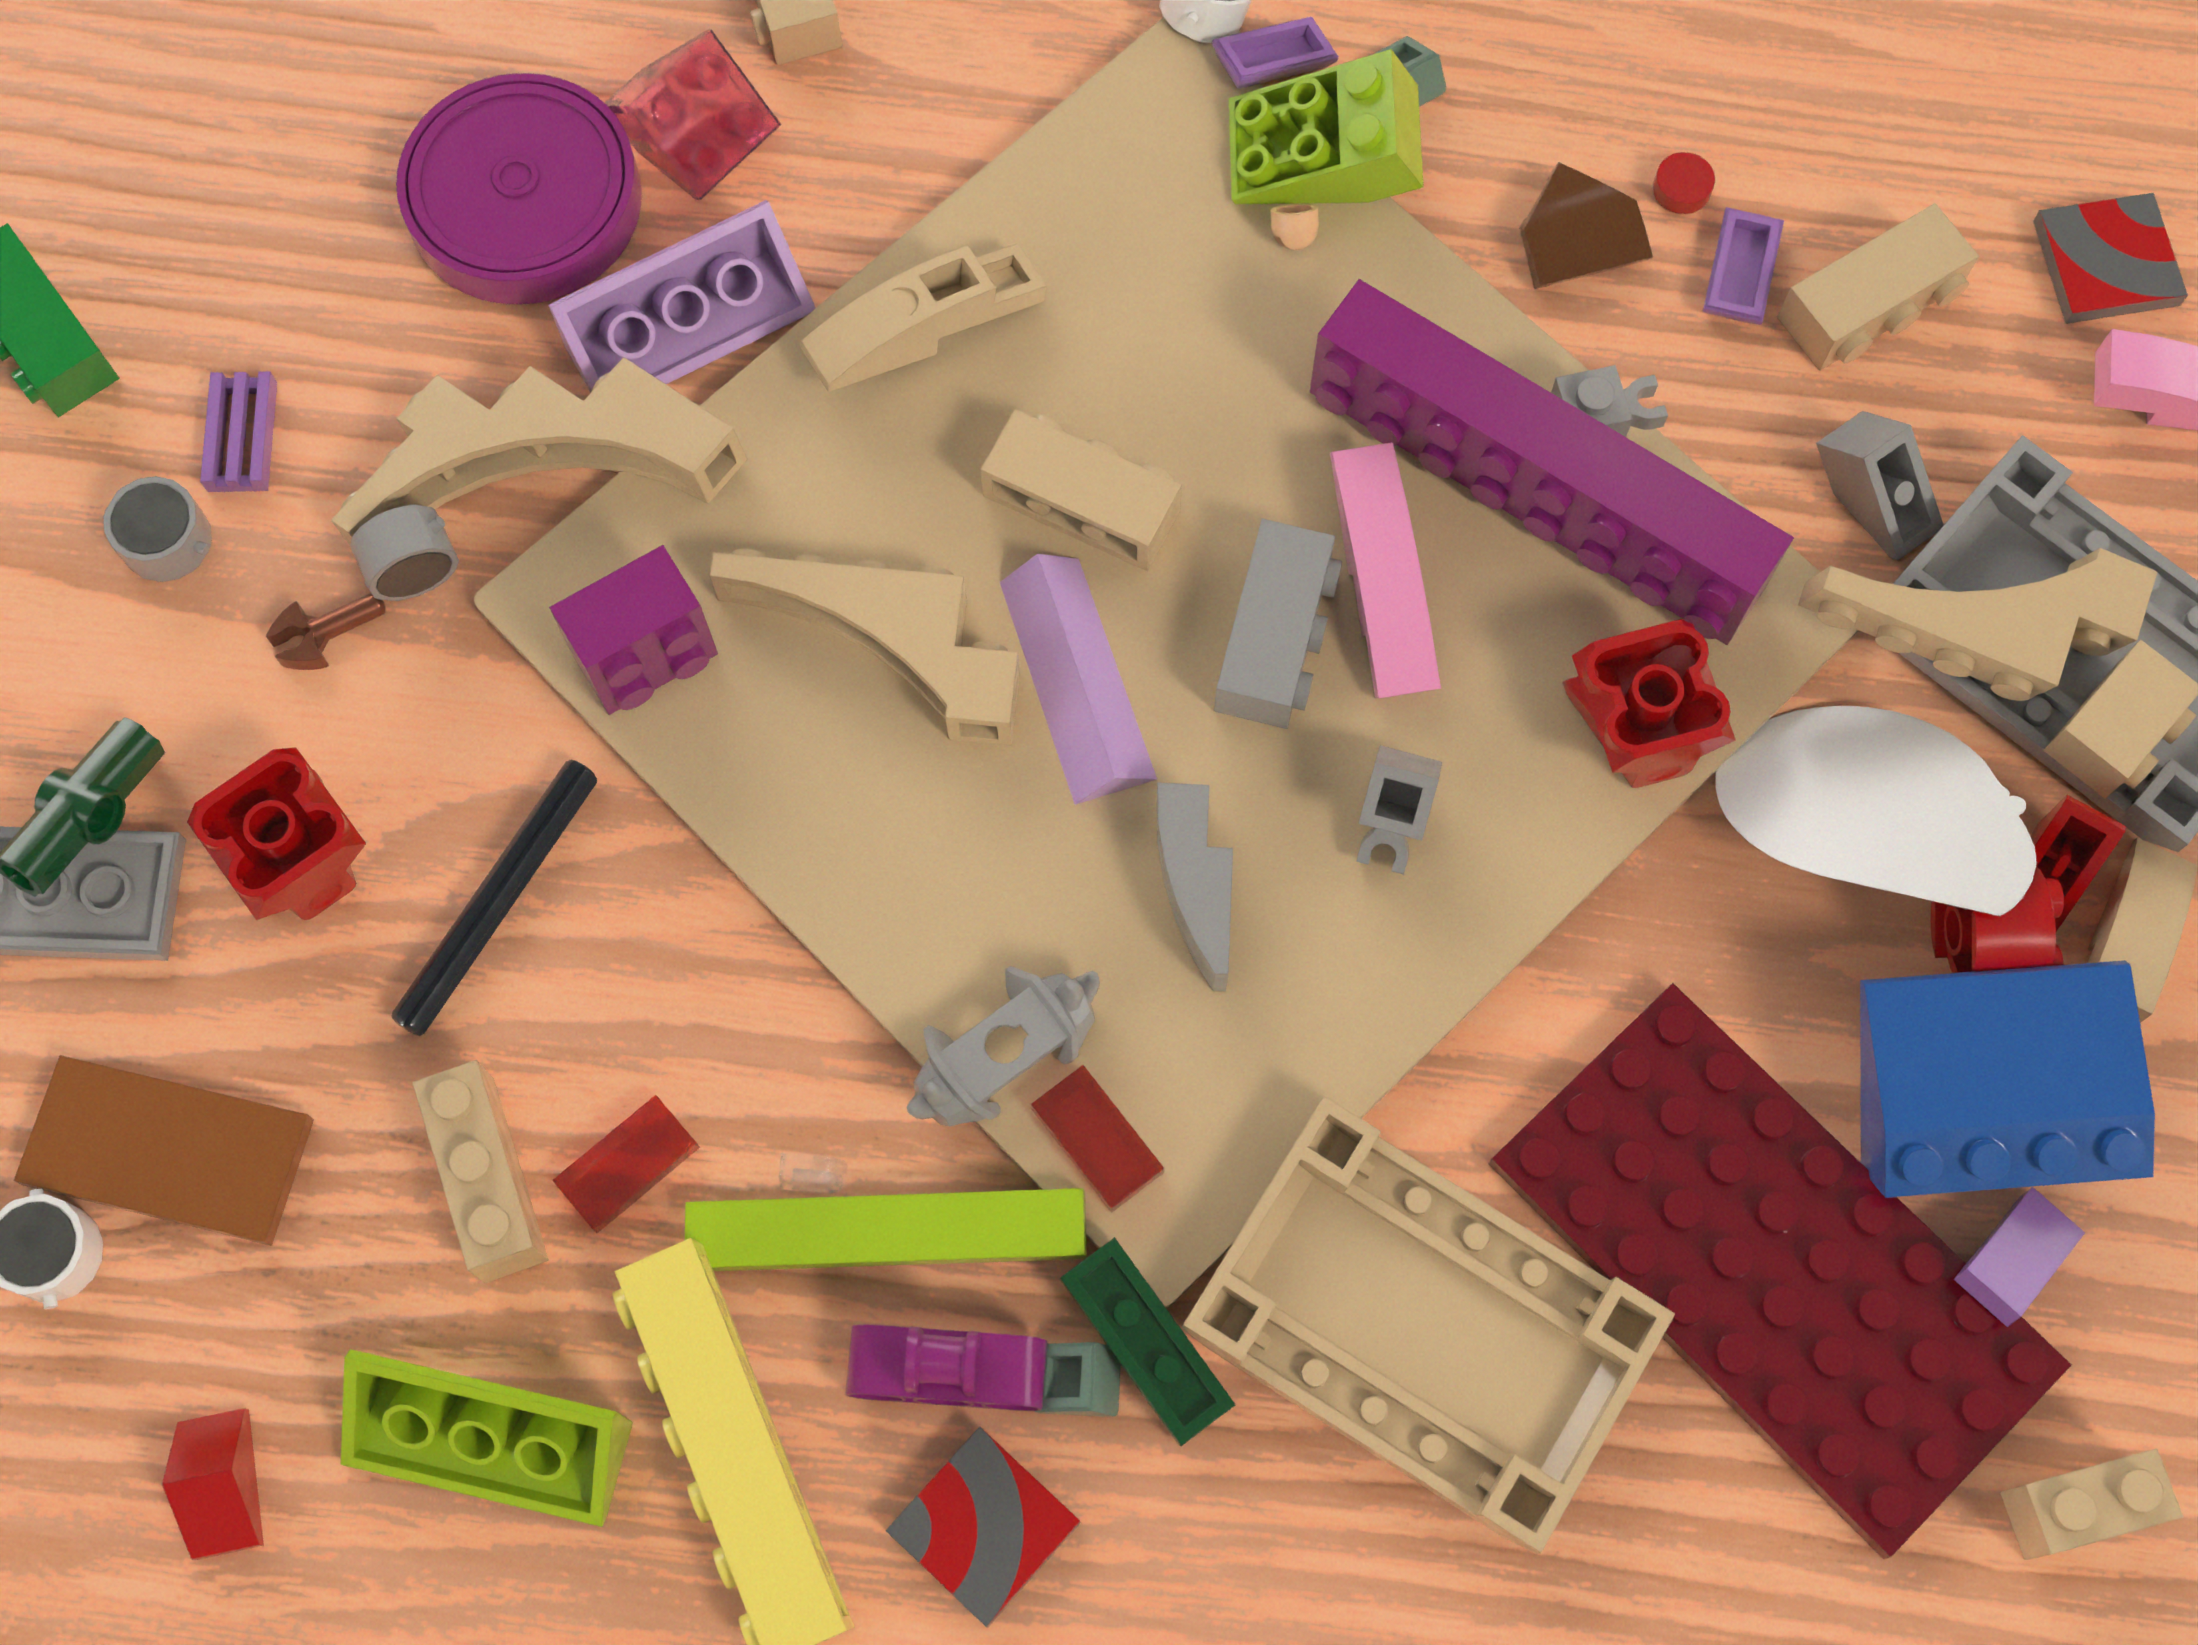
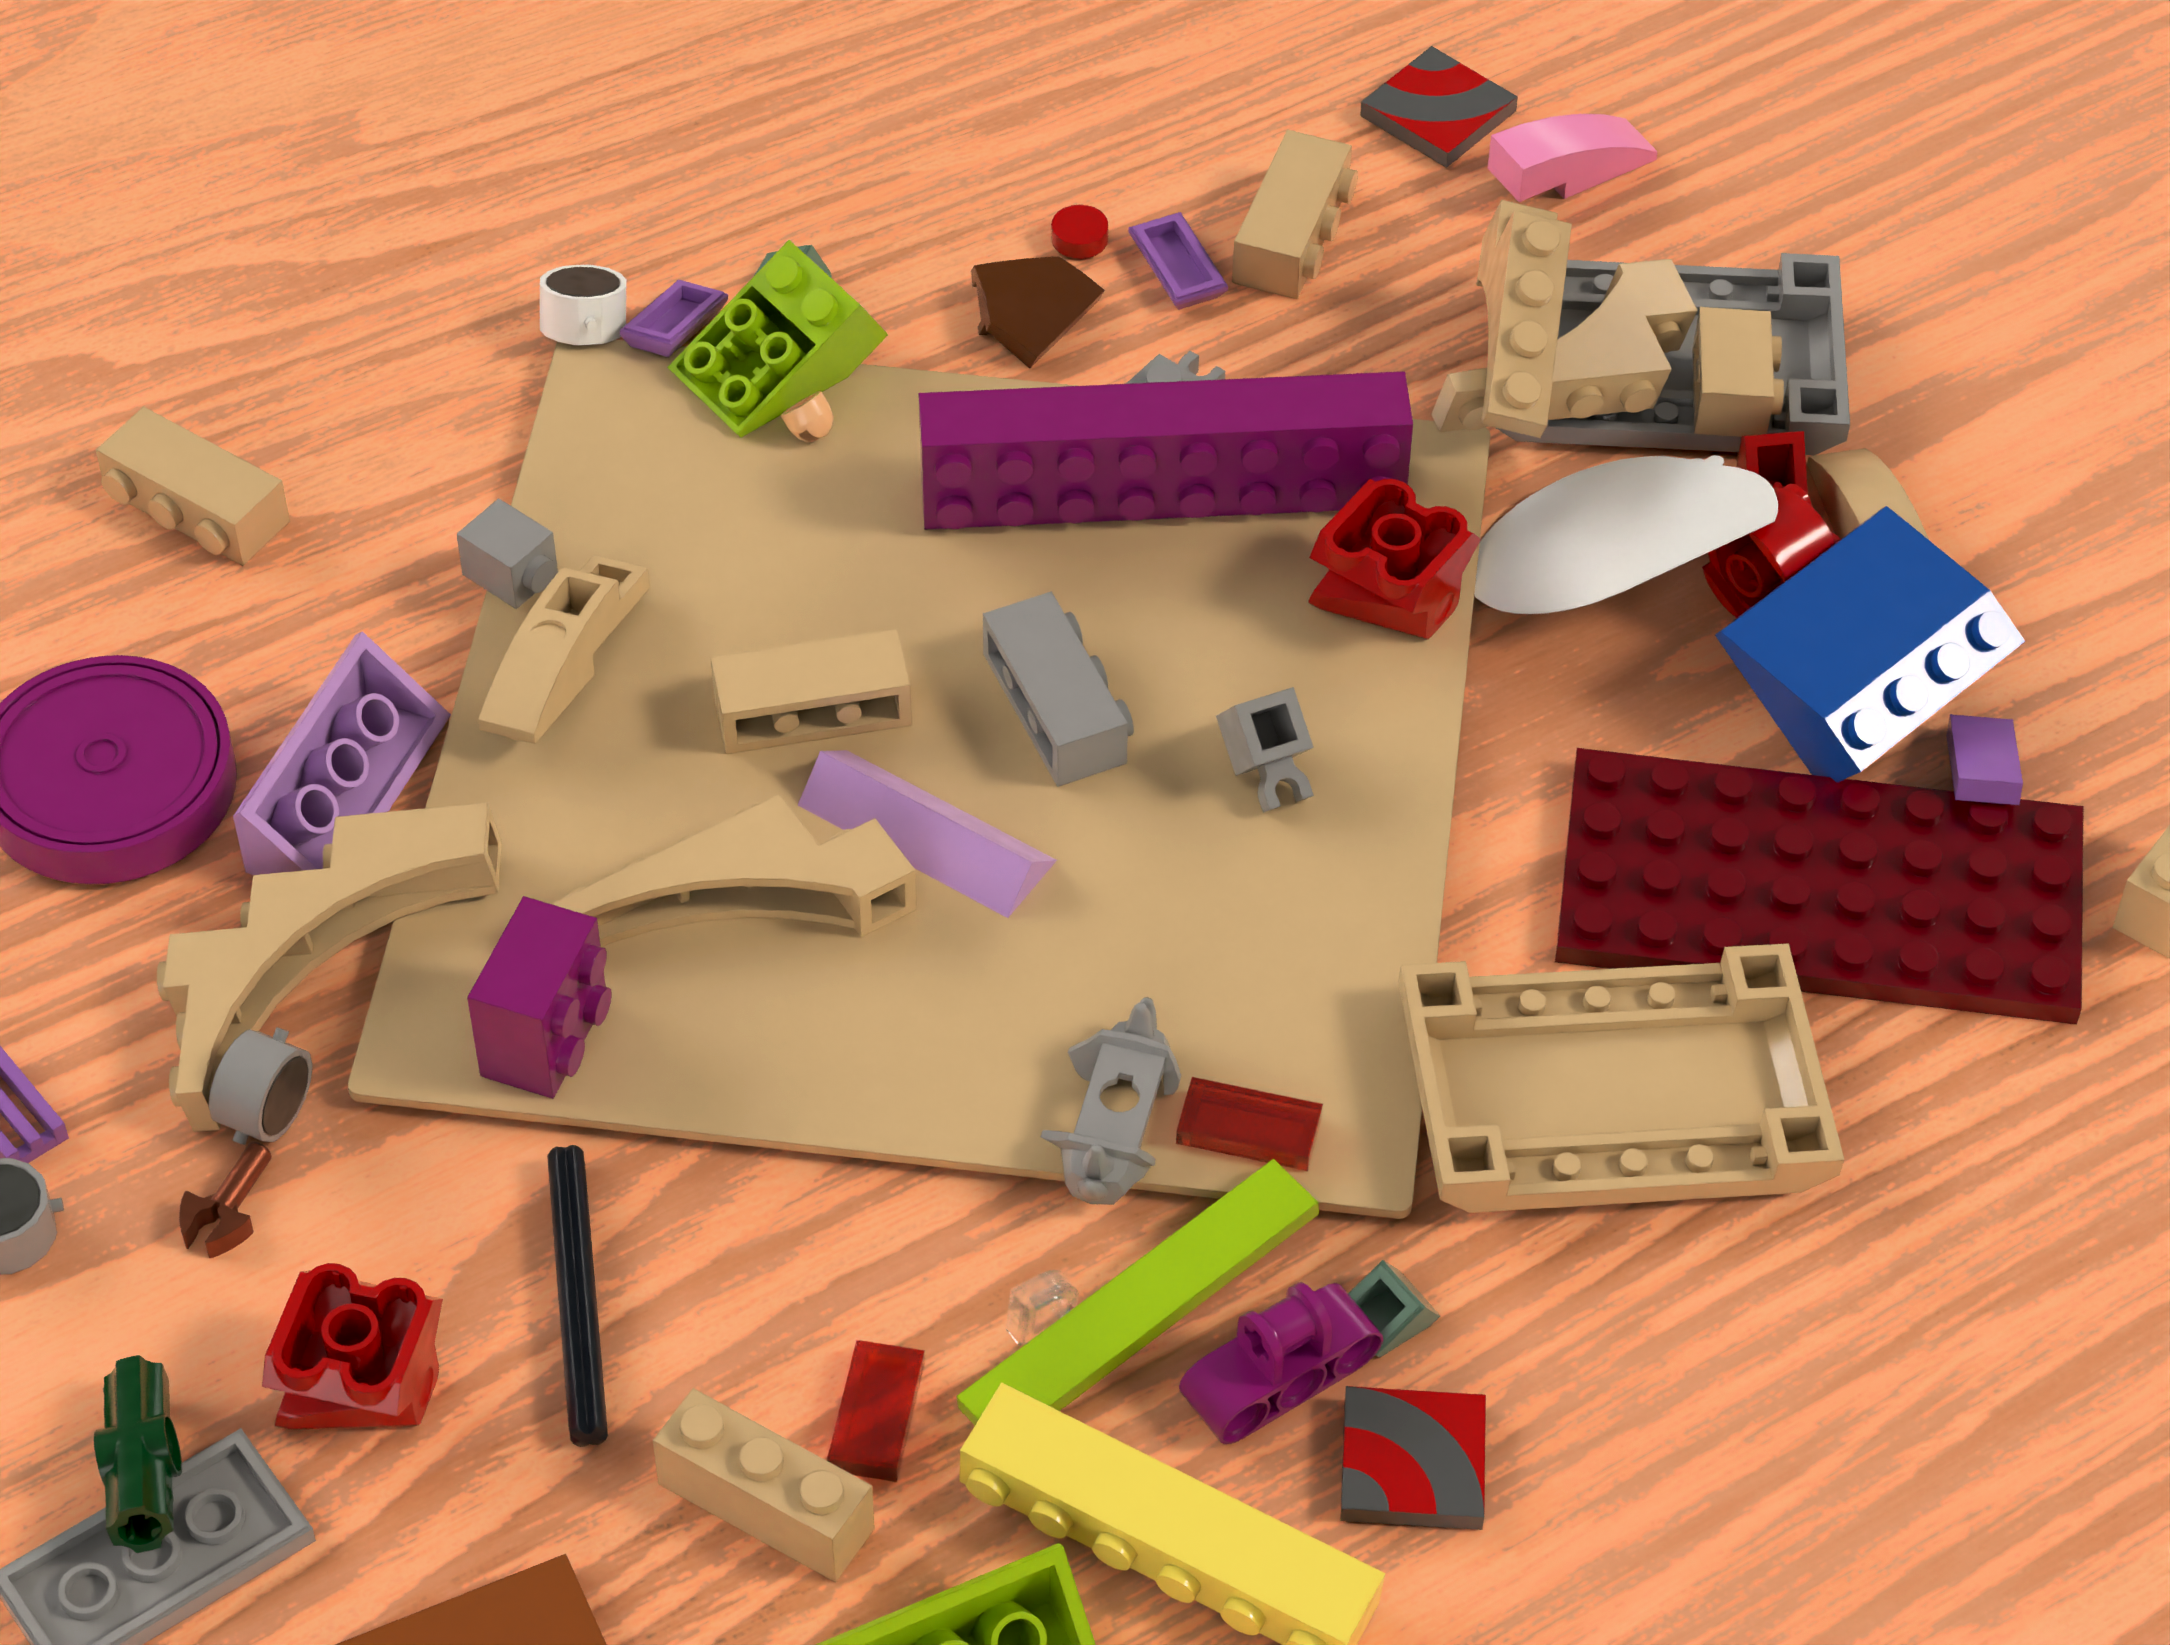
camera: 40 degrees left, 20 degrees down
clear pink slope [605,30,781,200] -> none
dark green plate [1059,1237,1236,1446] -> none
light grey slope [1157,783,1233,991] -> none
bright pink slope [1330,442,1441,698] -> none
light grey slope [1816,411,1944,560] -> none
none -> light grey brick [457,498,558,609]
none -> tan arch [1476,200,1572,438]

